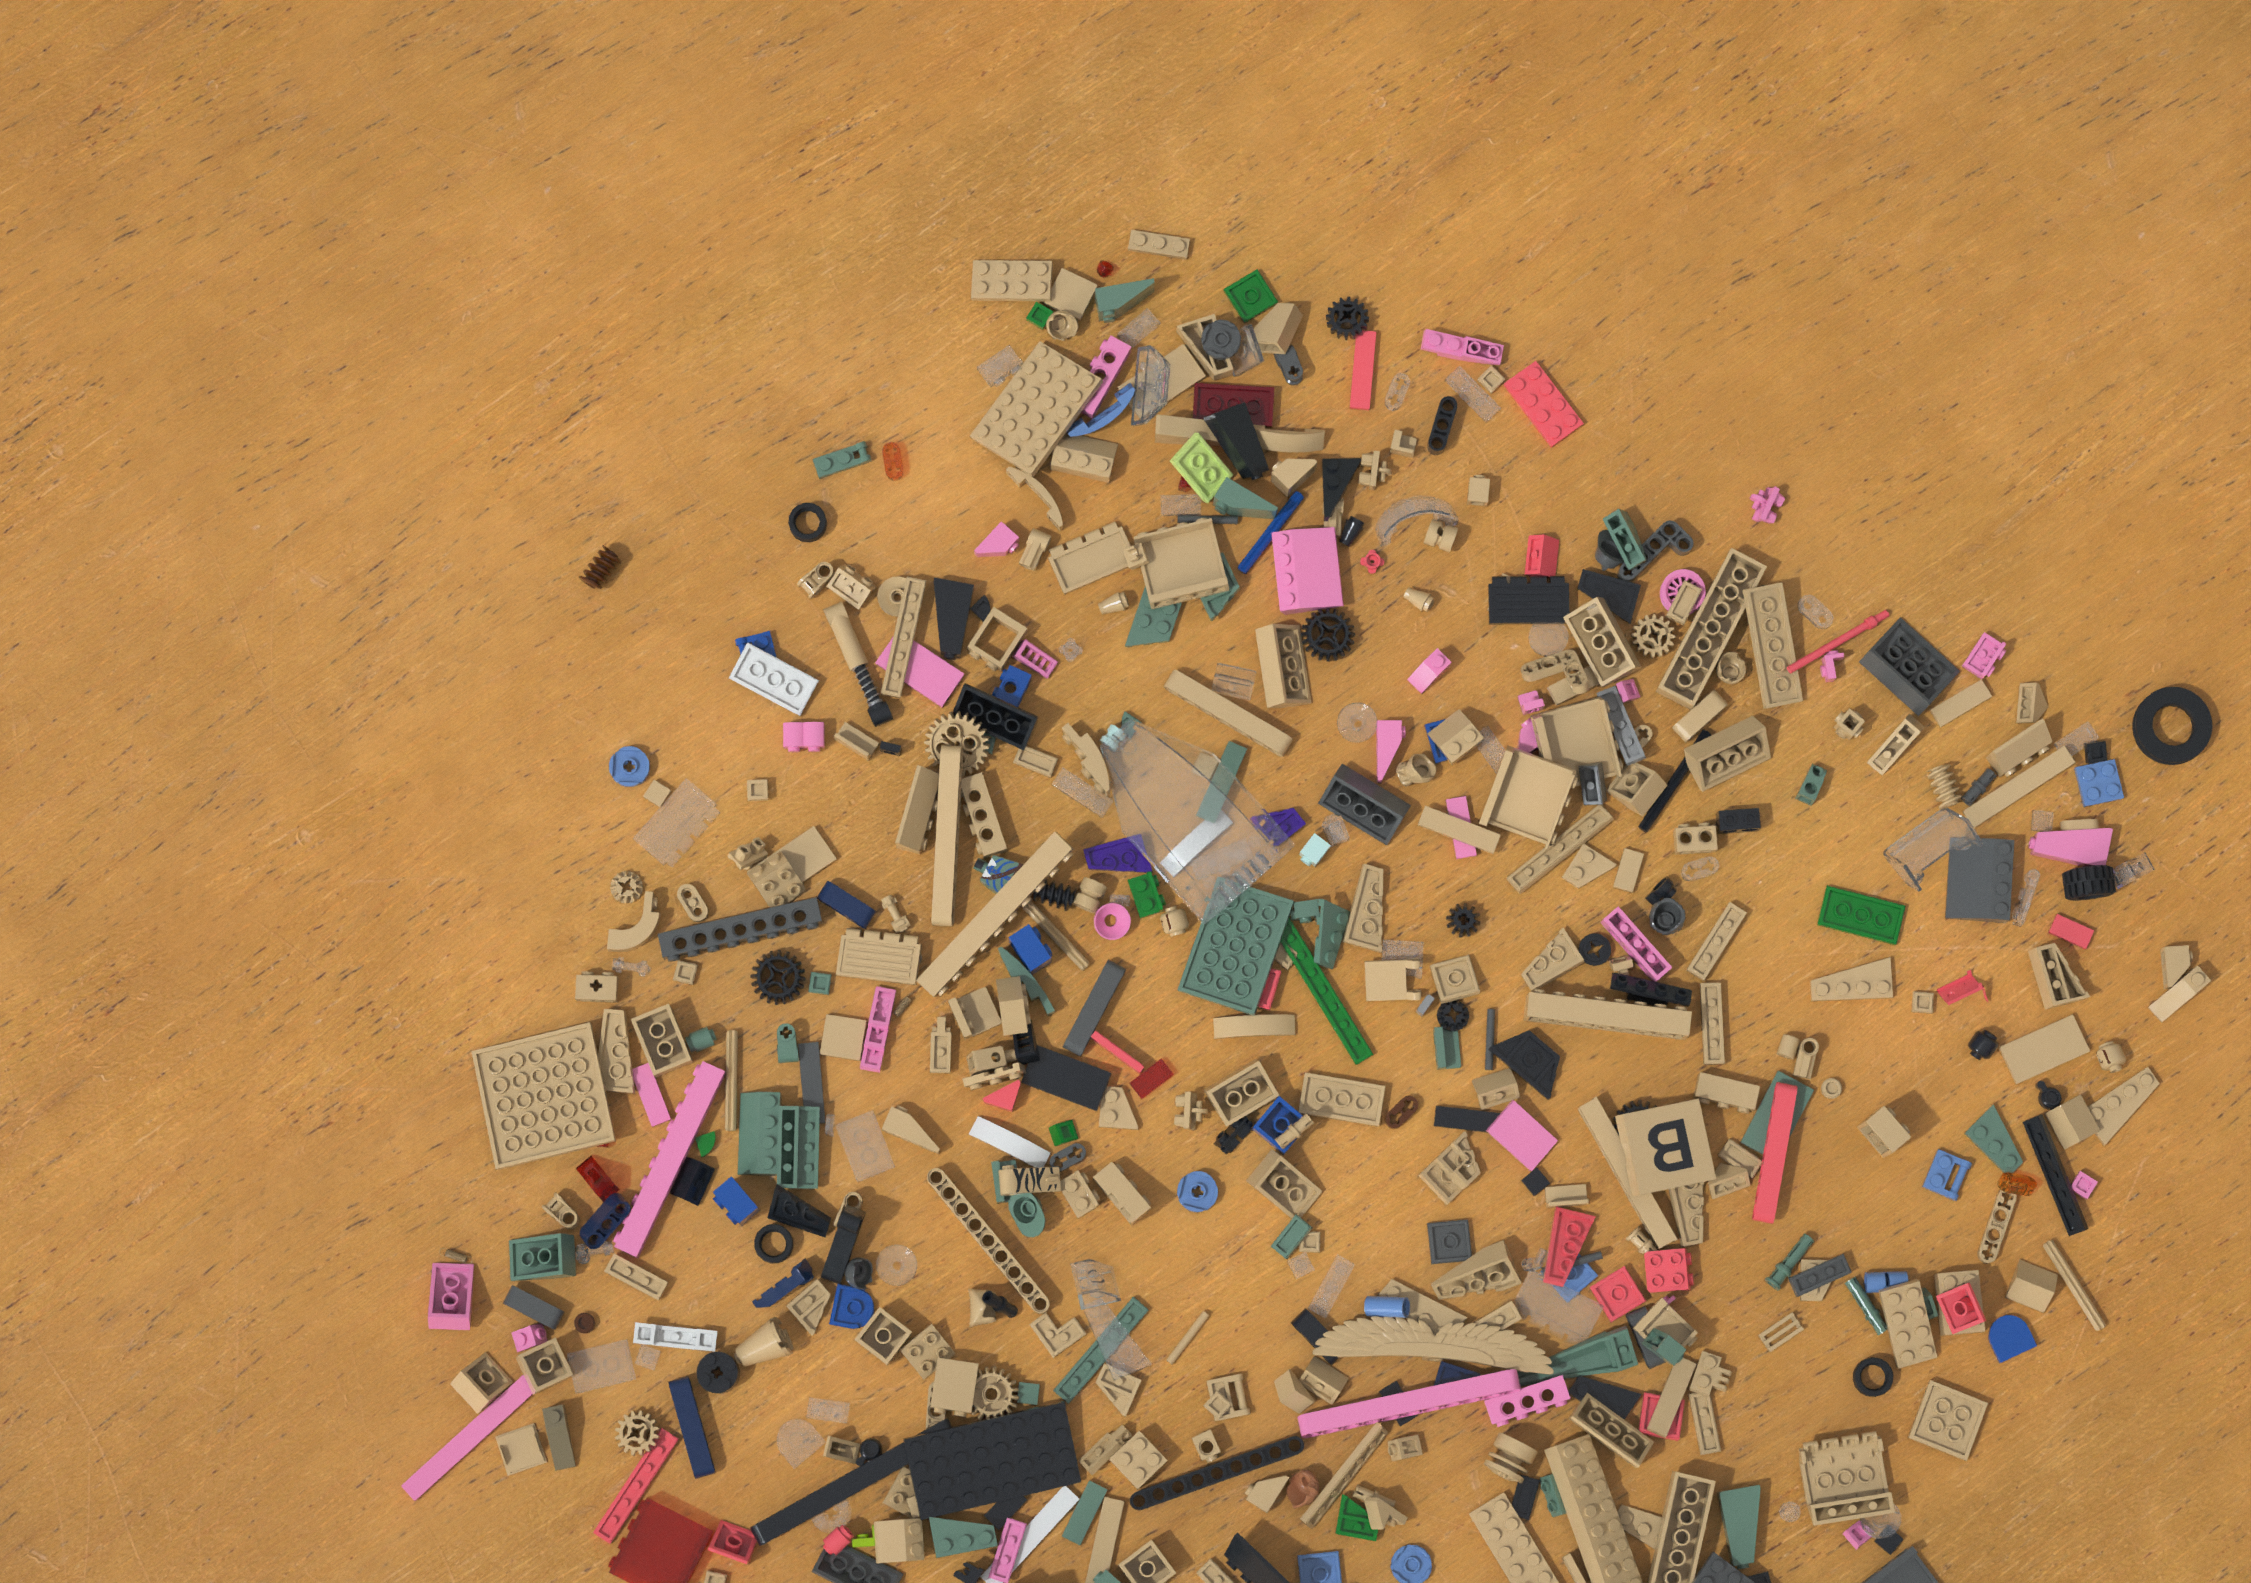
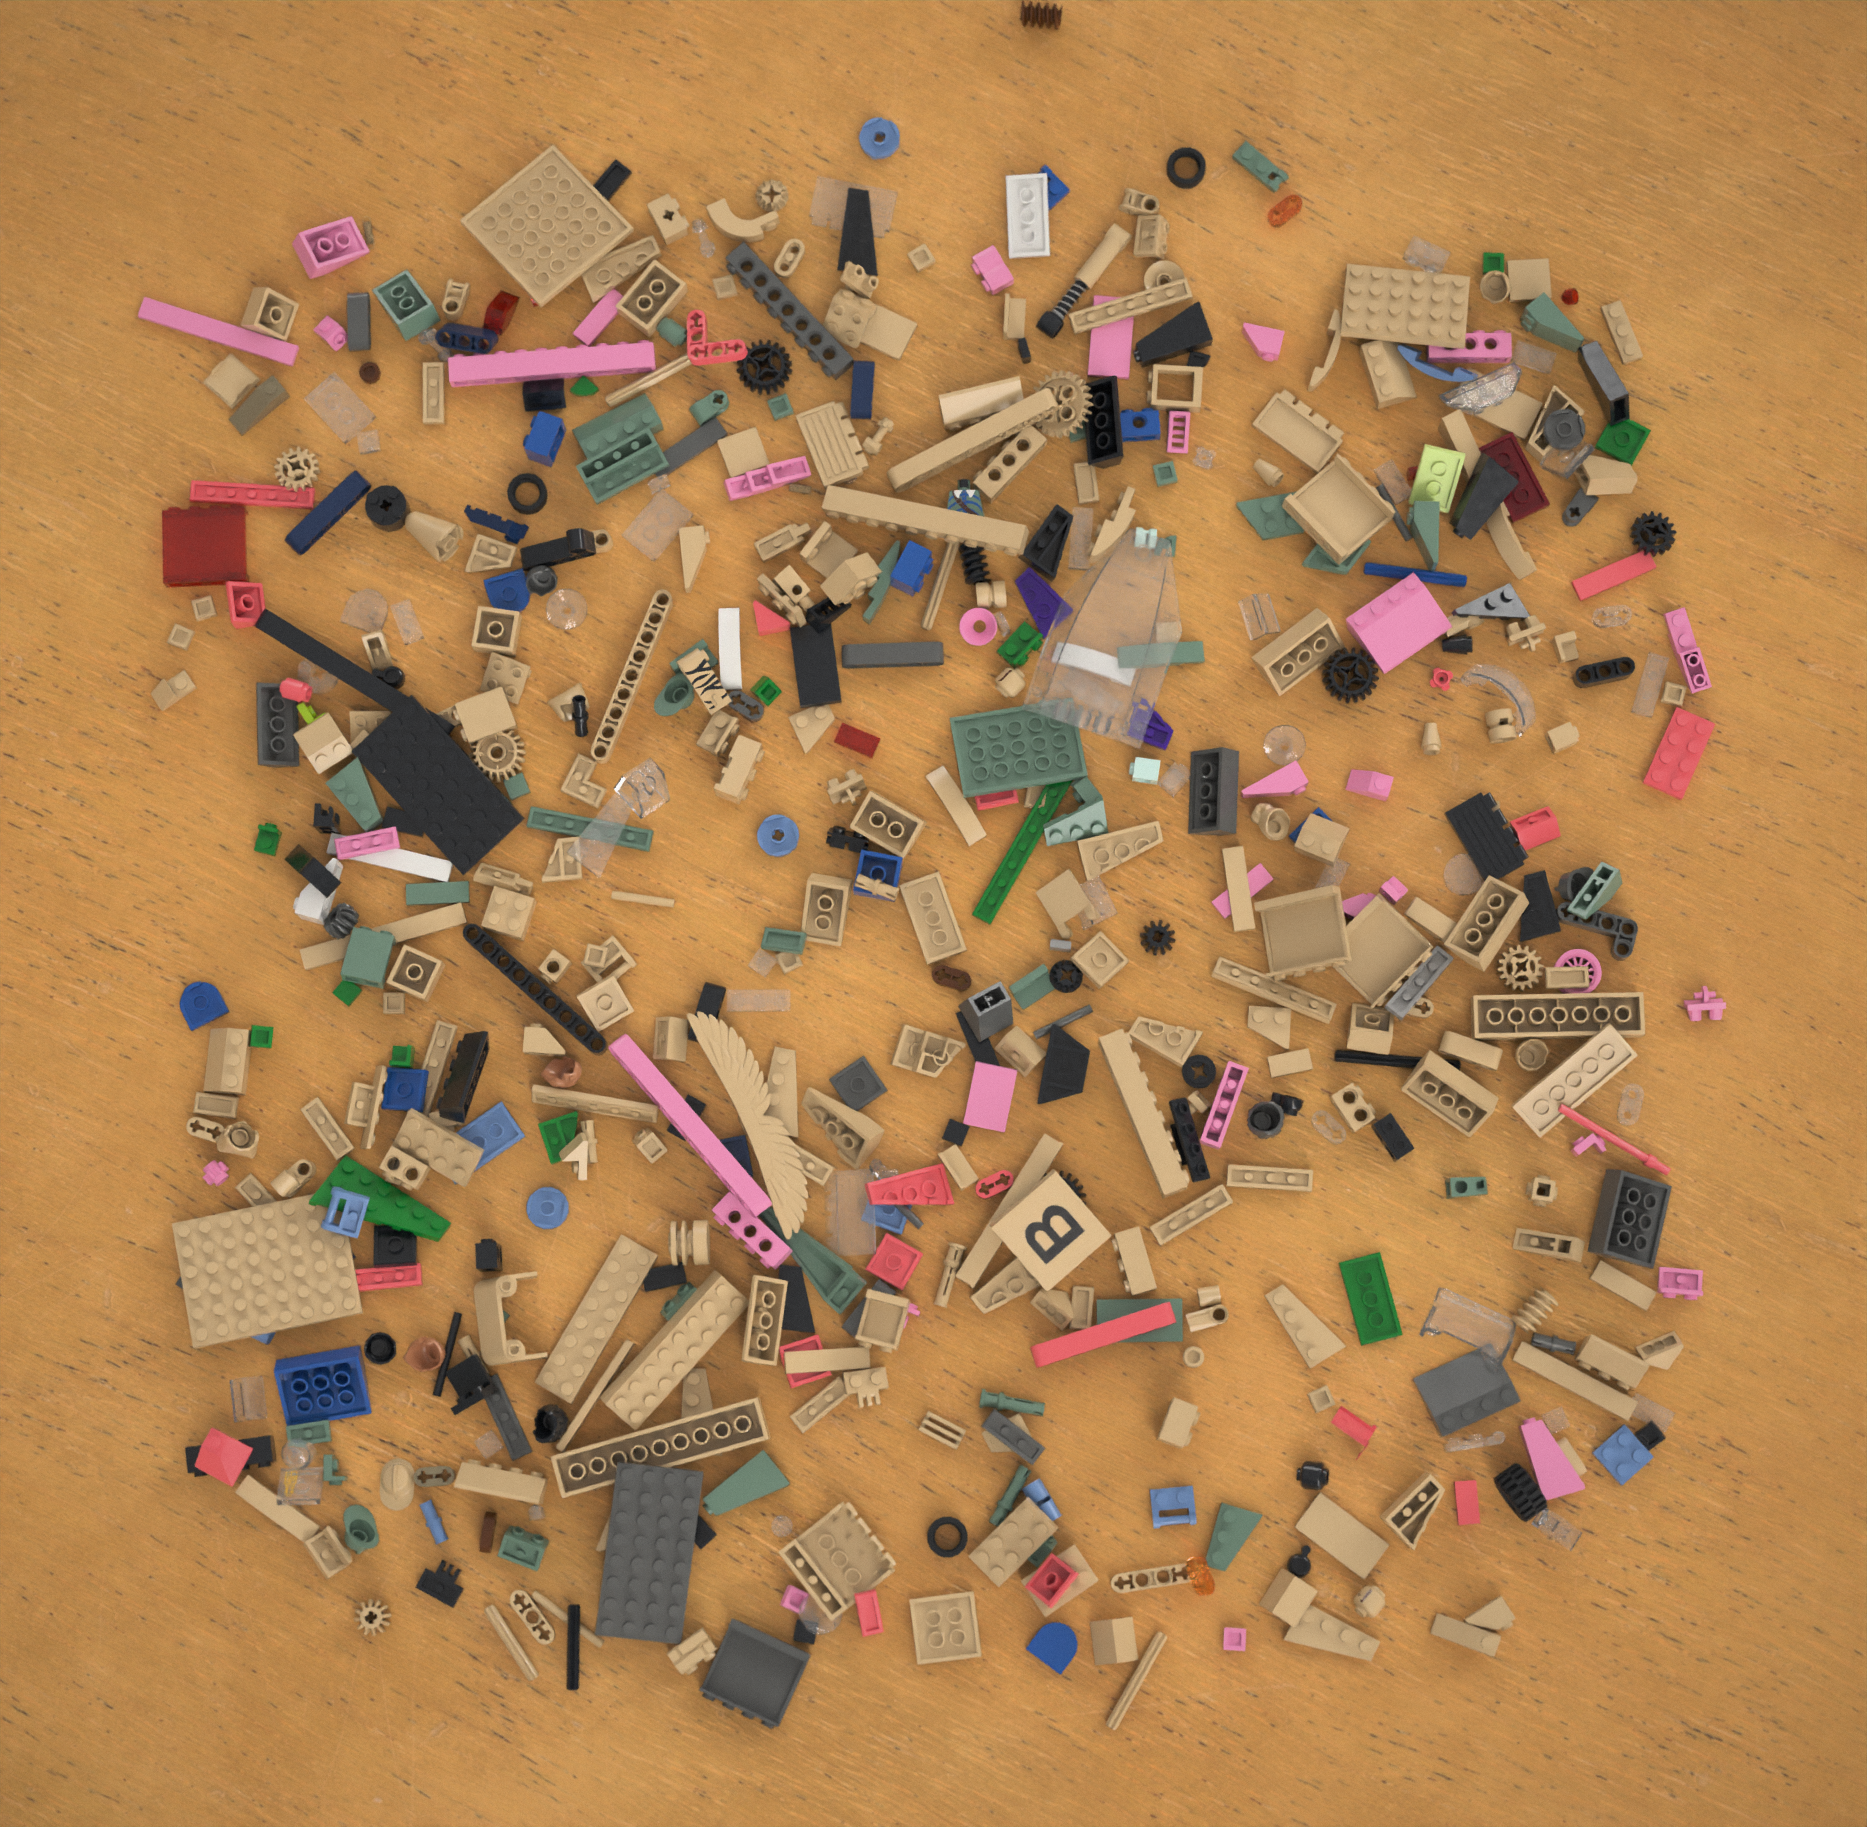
camera: 70 degrees right, 0 degrees up
tan brick [516,1338,573,1395] -> none
white slope [633,1322,717,1352] -> none
tan tile [643,780,671,808] -> none
black wing [767,1184,831,1238] -> none
tan plate [971,260,1053,301] -> none
tan piece [1019,528,1052,571] -> none
coral tile [1091,1031,1144,1075] -> none
tan tile [1123,543,1149,570] -> none
tan beam [1163,669,1293,757] -> none
tan slope [1271,459,1318,498] -> none
tan slope [1274,1369,1315,1414] -> none
medium blue pin [1364,1296,1410,1318] -> none
tan beam [1521,649,1589,694] -> none
dark grey slope [1579,762,1607,805] -> none
bright pink plate [1616,679,1640,703] -> none
sand green slope [1641,1328,1686,1366] -> none
coral bracket [1644,1248,1694,1293] -> none
black tile [2023,1115,2089,1236] -> none
black tyre [2132,687,2212,765] -> none
none -> tan plate [576,974,634,1032]
none -> black tile [593,159,632,201]
none -> coral beam [687,310,748,366]
none -> black wing [837,188,878,276]
none -> coral tile [854,1589,884,1637]
none -> dark grey slope [958,981,1013,1042]
none -> coral beam [975,1170,1014,1199]
none -> black wedge [1018,504,1074,582]
none -> sand green plate [1152,461,1178,487]
none -> slope [1578,341,1630,426]

